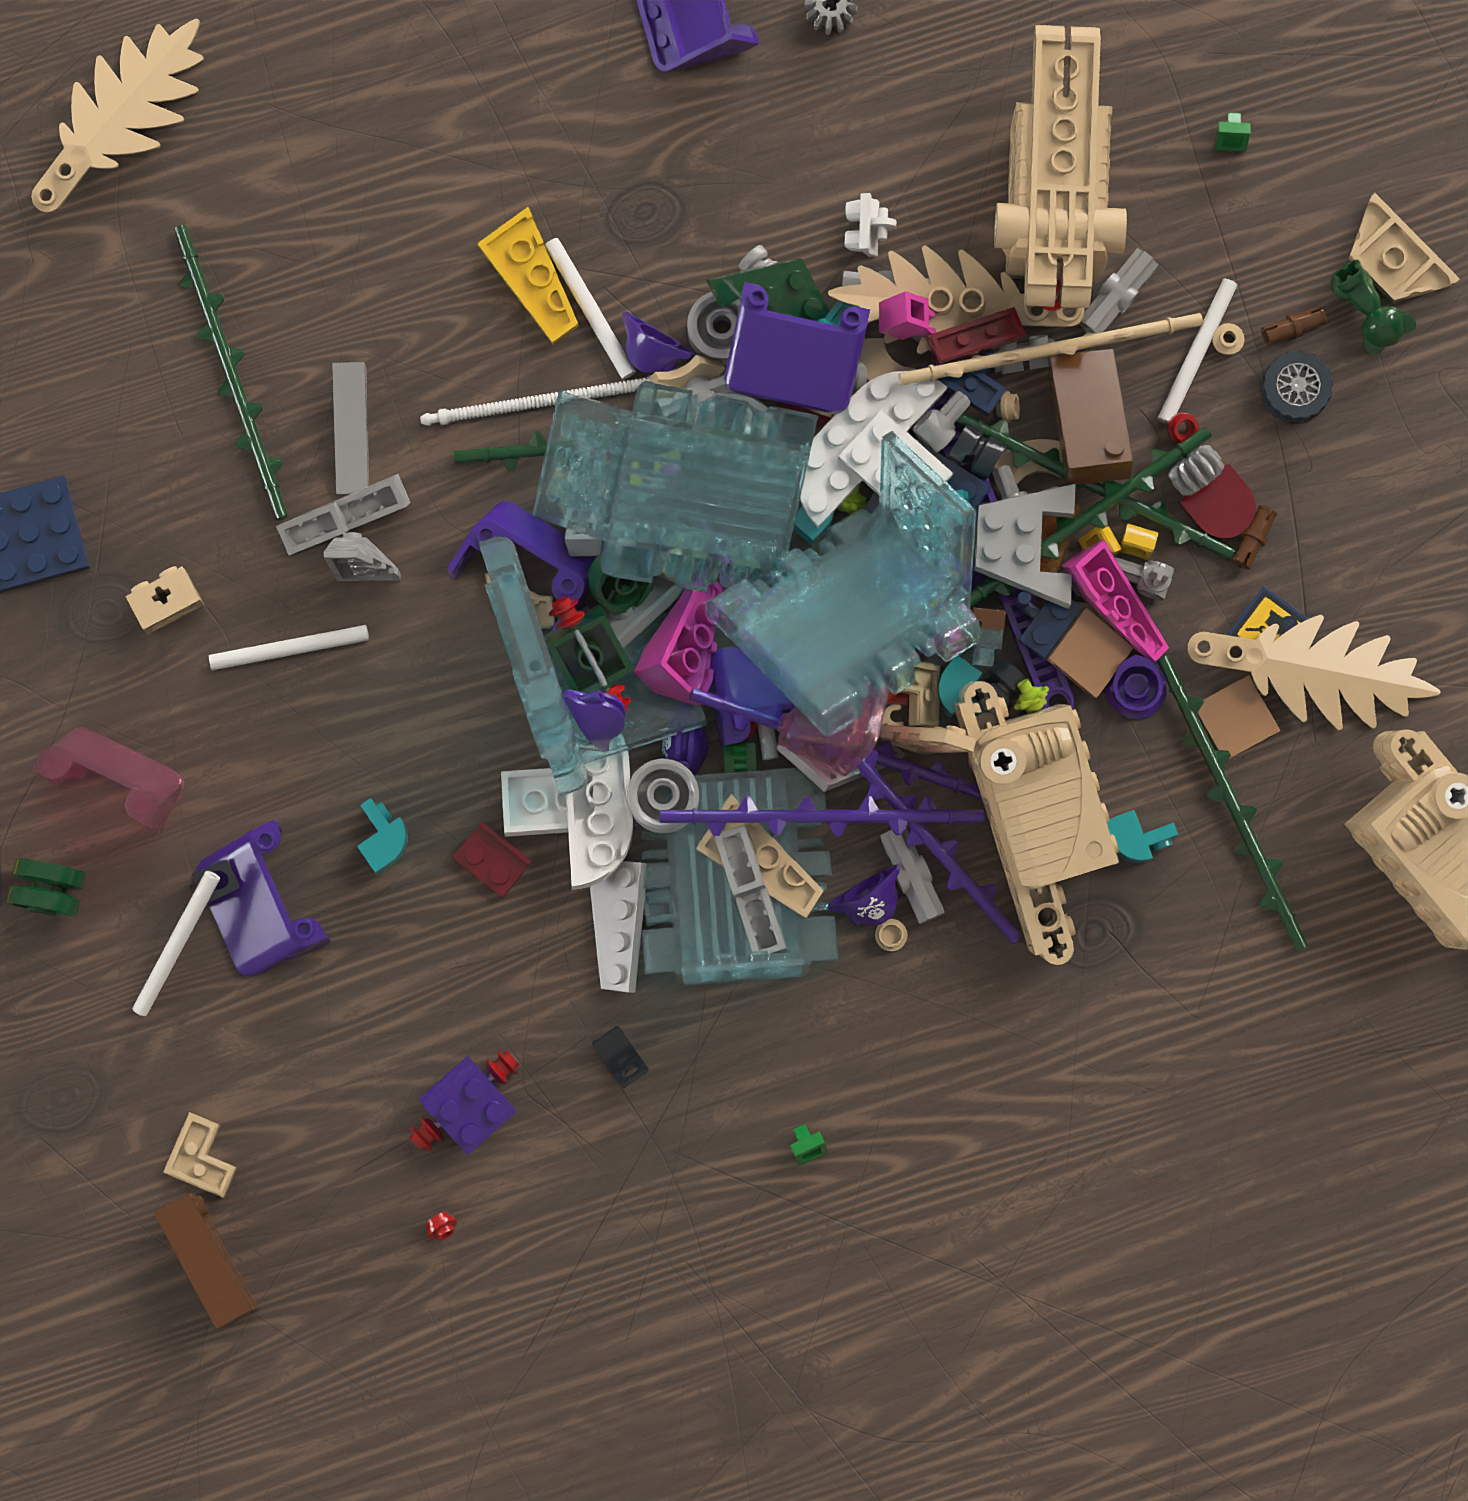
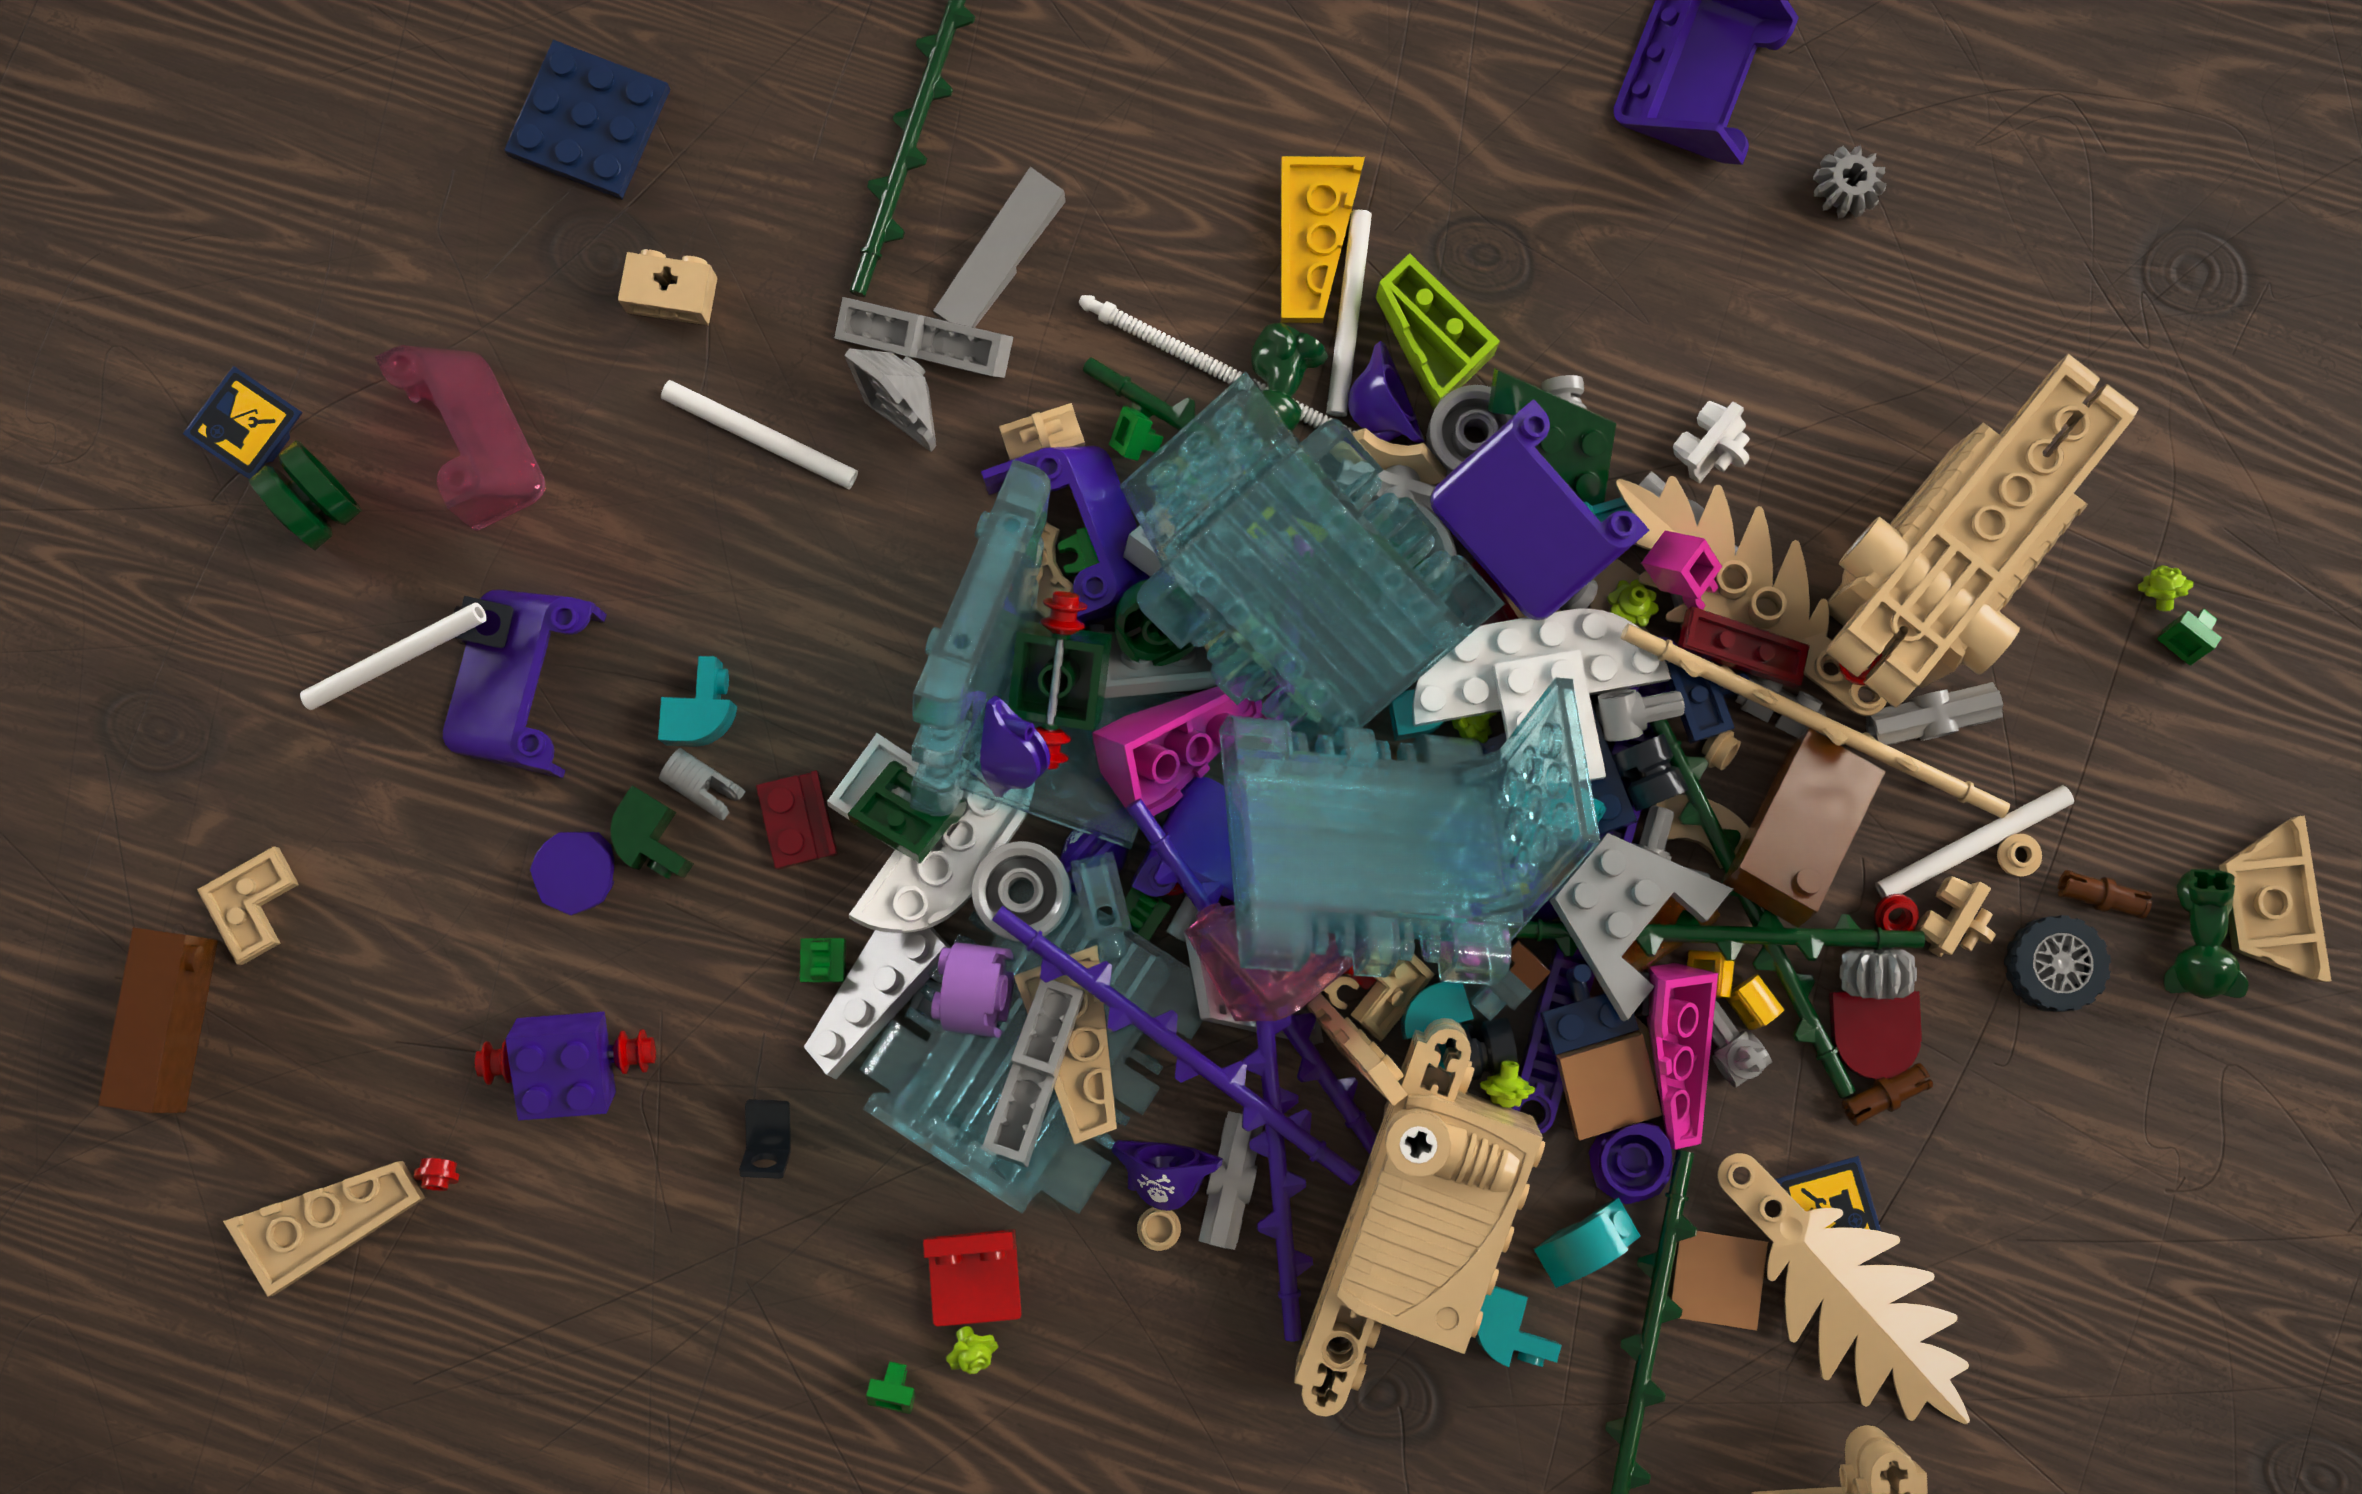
camera: 35 degrees right, 0 degrees up
none -> tan wing [223,1161,425,1297]
none -> dark purple hat [530,832,614,915]
none -> dark green brick [611,785,694,879]
none -> light grey hinge [659,748,745,820]
none -> green tile [800,938,846,983]
none -> dark green plate [848,761,967,864]
none -> red bracket [923,1229,1022,1326]
none -> medium lavender brick [931,942,1014,1038]
none -> lime plant [946,1326,998,1374]
none -> tan hips [999,403,1085,460]
none -> green tile [1058,527,1099,576]
none -> clear light blue torso [1070,851,1132,960]
none -> green tile [1109,405,1164,461]
none -> dark green animal [1248,323,1329,454]
none -> lime wedge [1375,253,1500,410]
none -> teal brick [1534,1198,1641,1288]
none -> lime plant [1607,579,1659,627]
none -> tan hips [1915,876,1996,957]
none -> lime plant [2138,565,2194,611]

